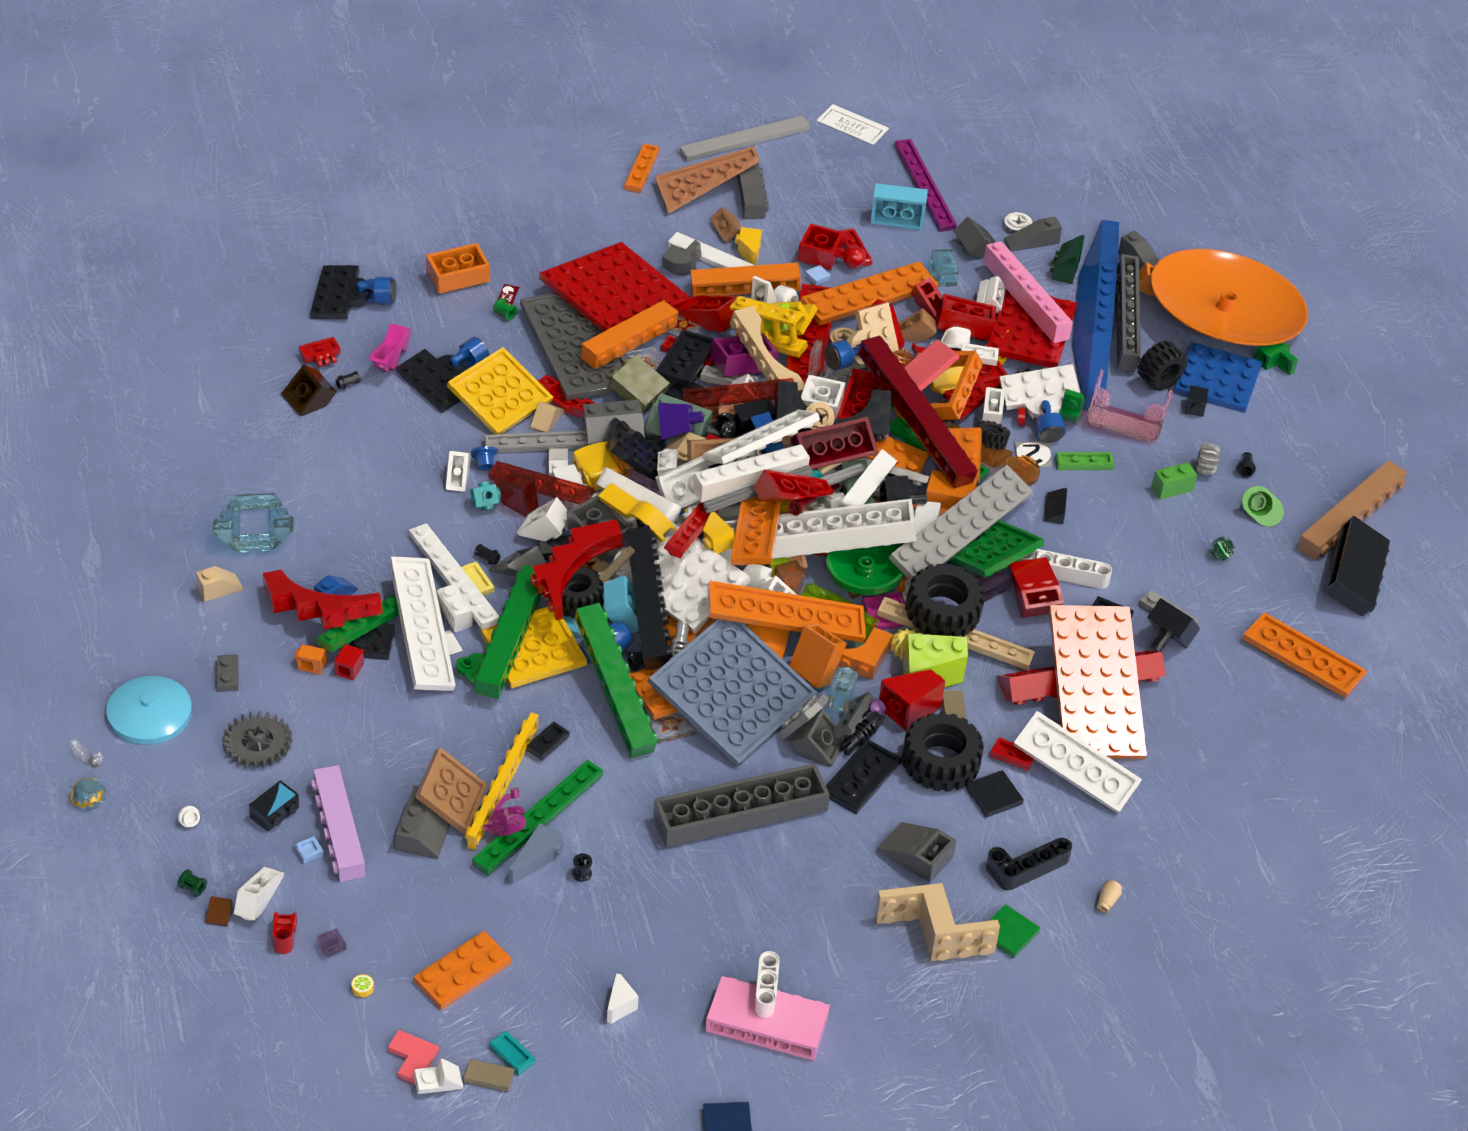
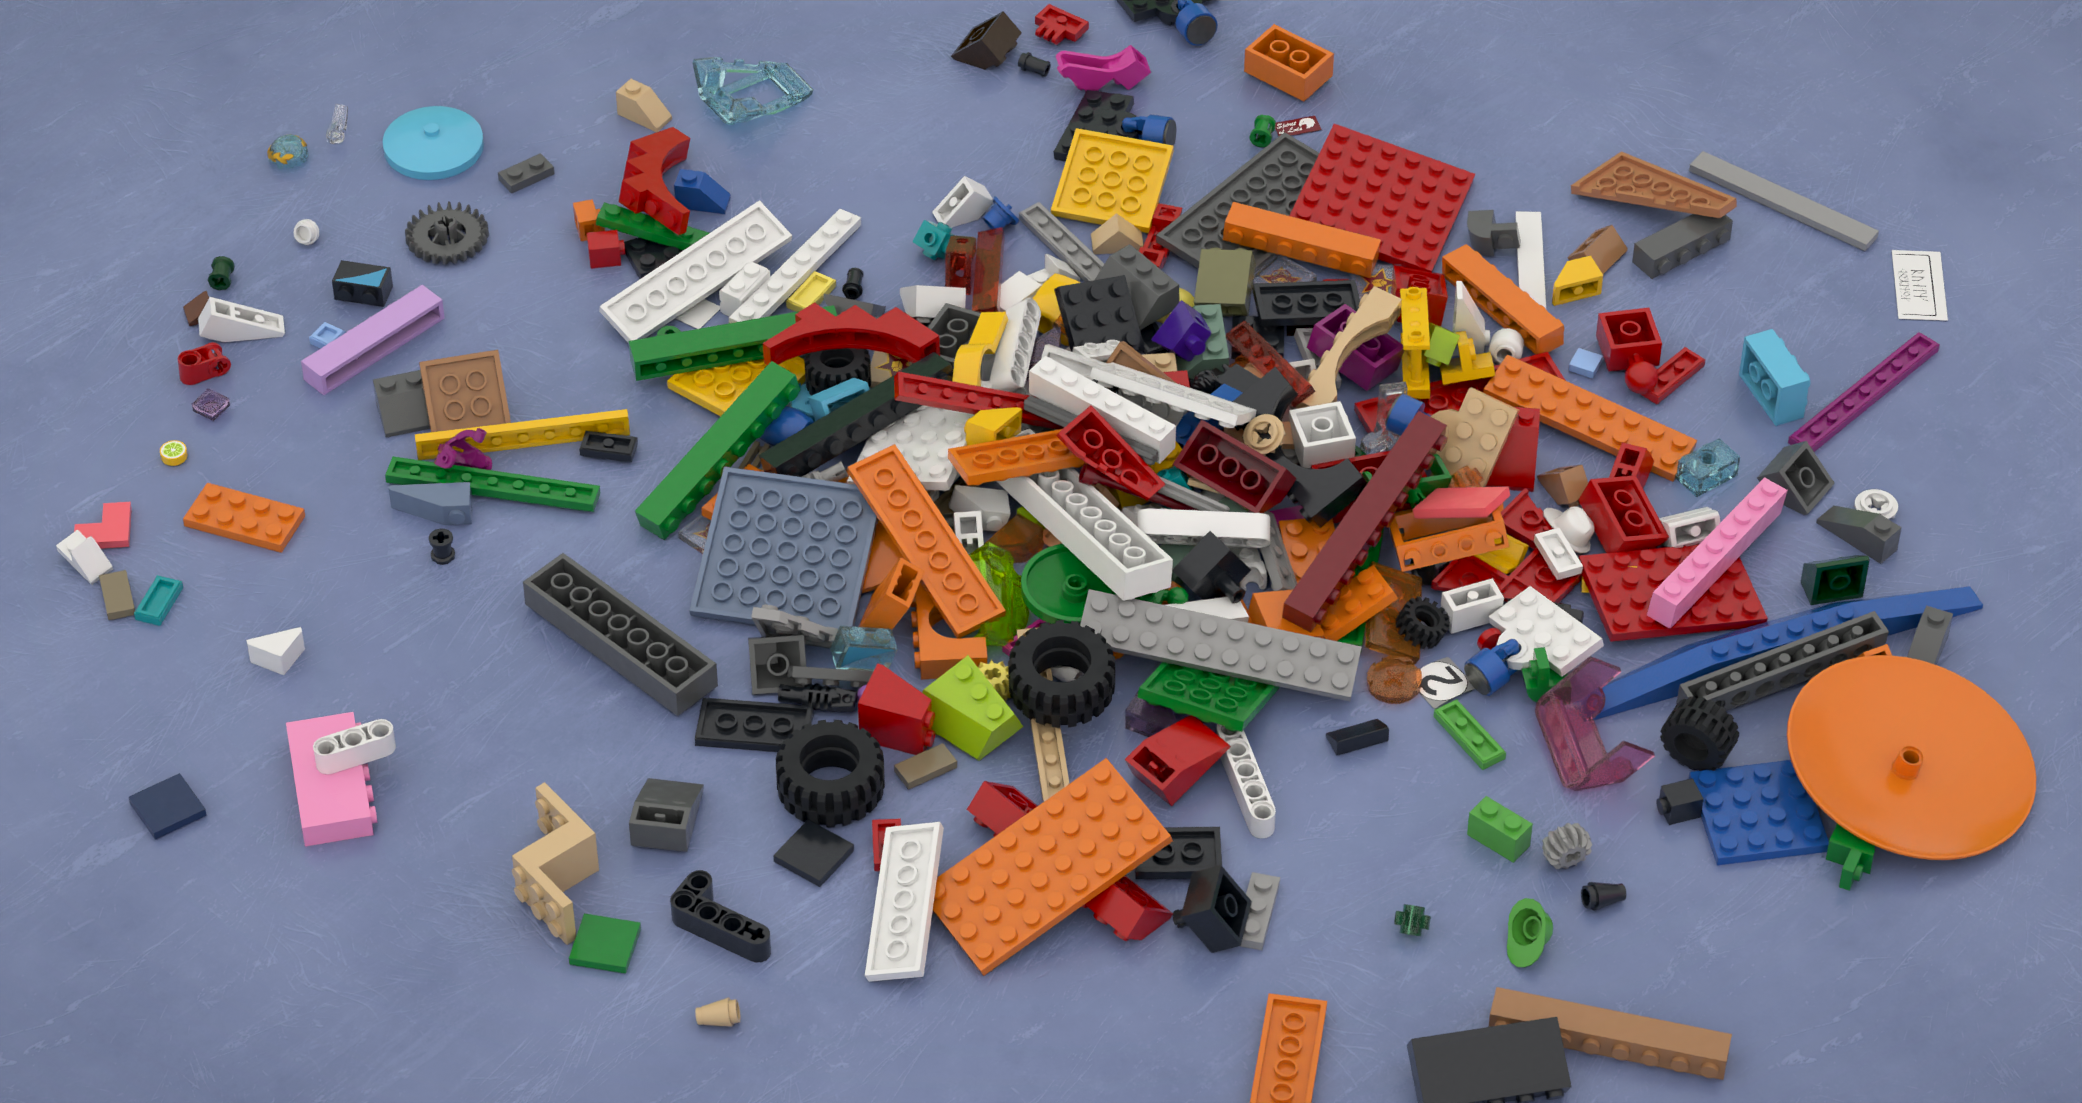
camera: 65 degrees right, 0 degrees up
dark tan tile [599,546,635,582] -> none
orange tile [624,143,660,193] -> none

